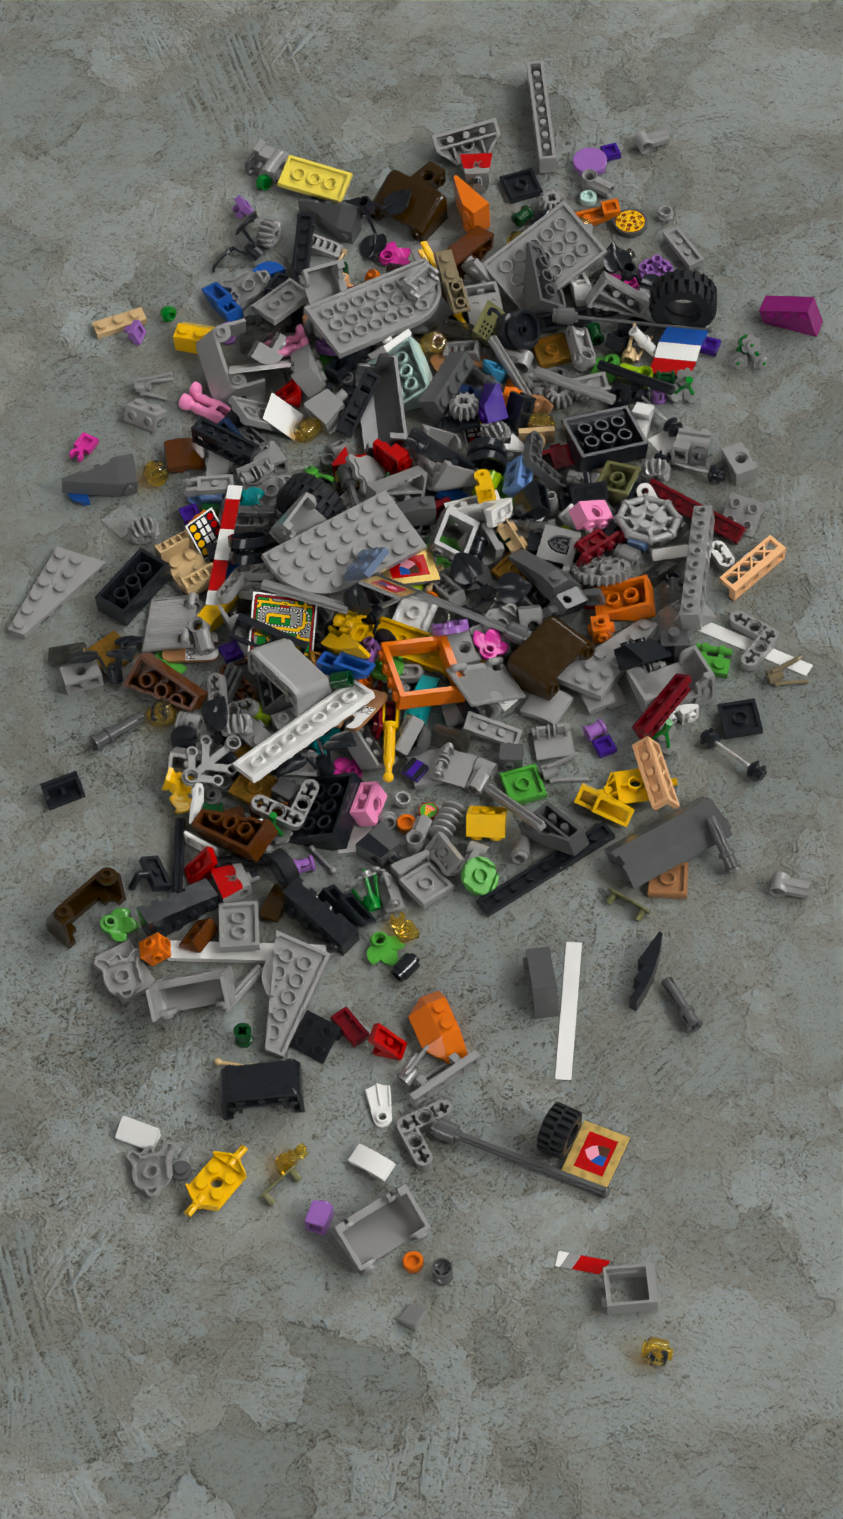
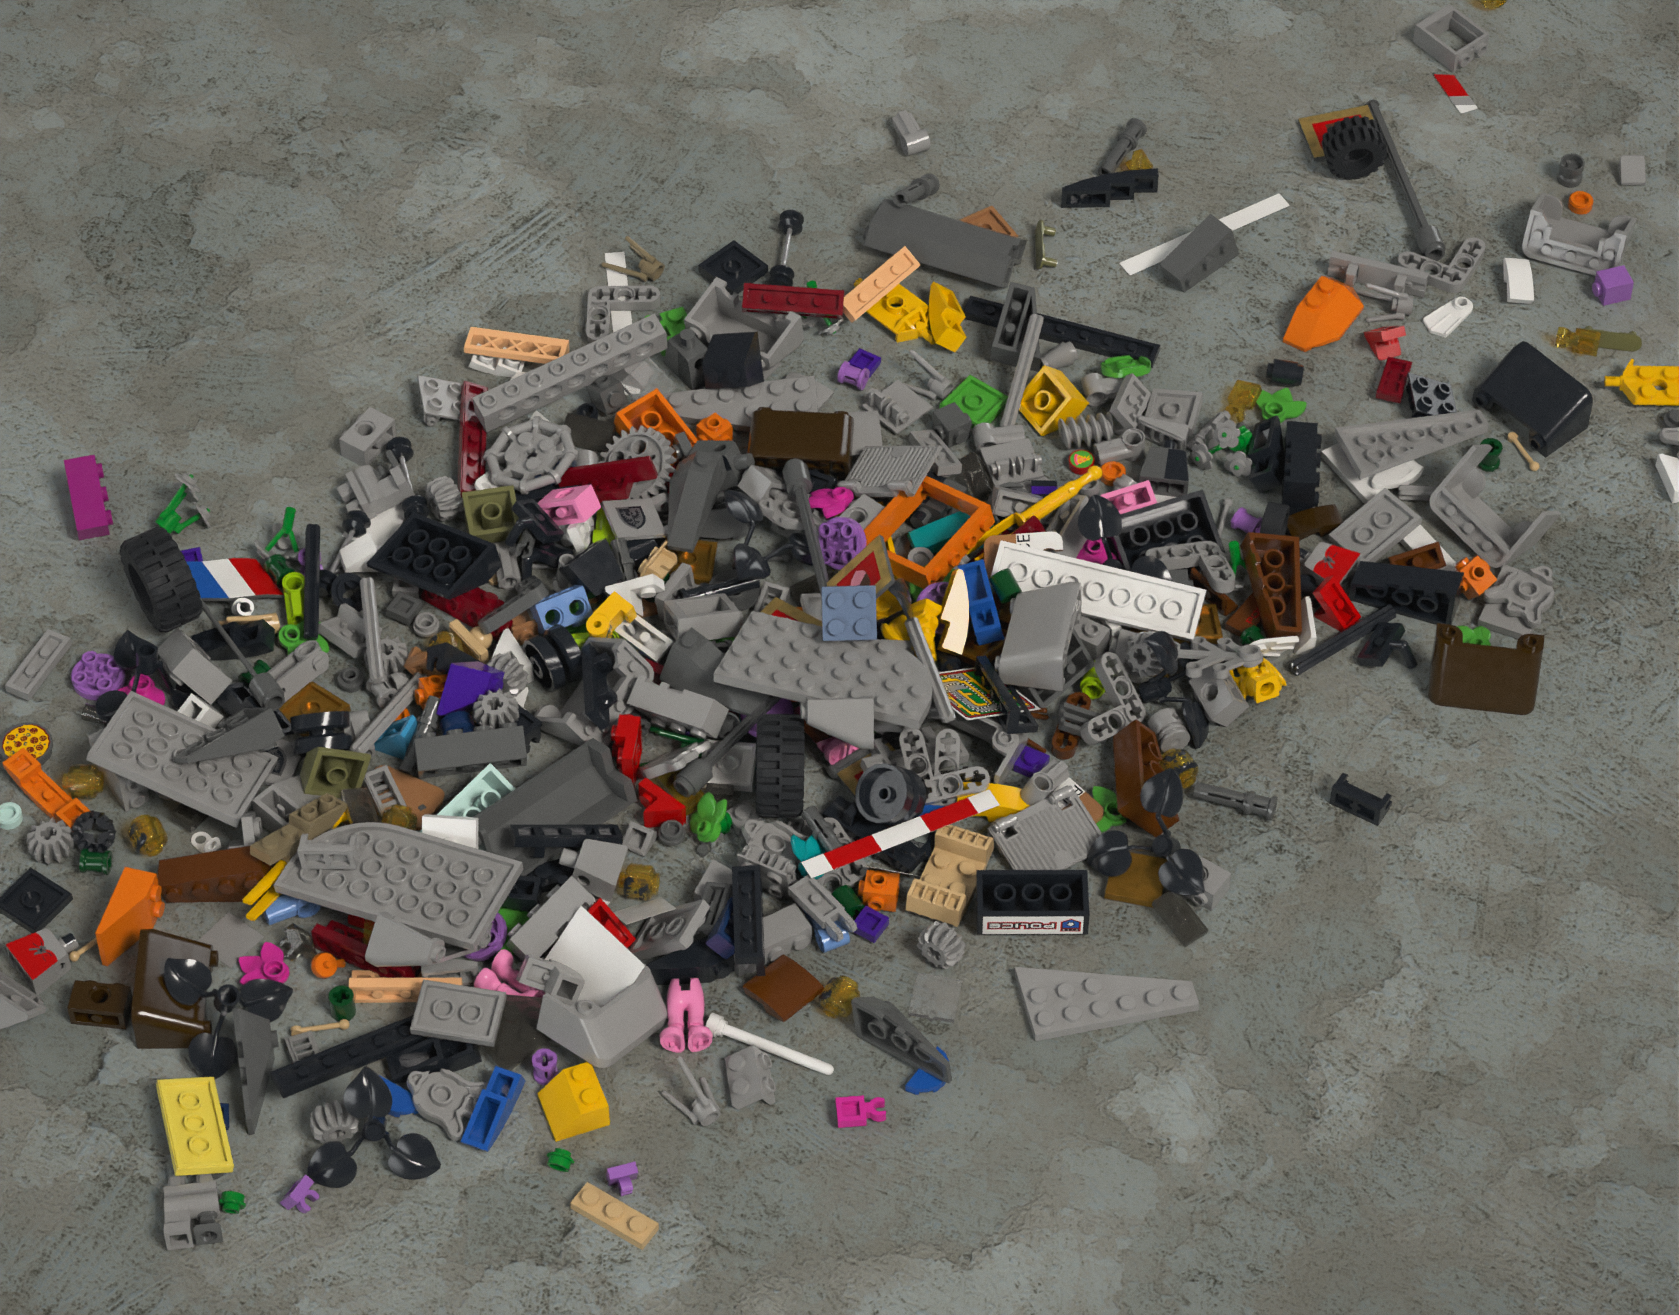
camera: 130 degrees left, 5 degrees down
none -> white piece [705,1013,834,1075]
none -> clear yellow tile [1124,149,1153,171]

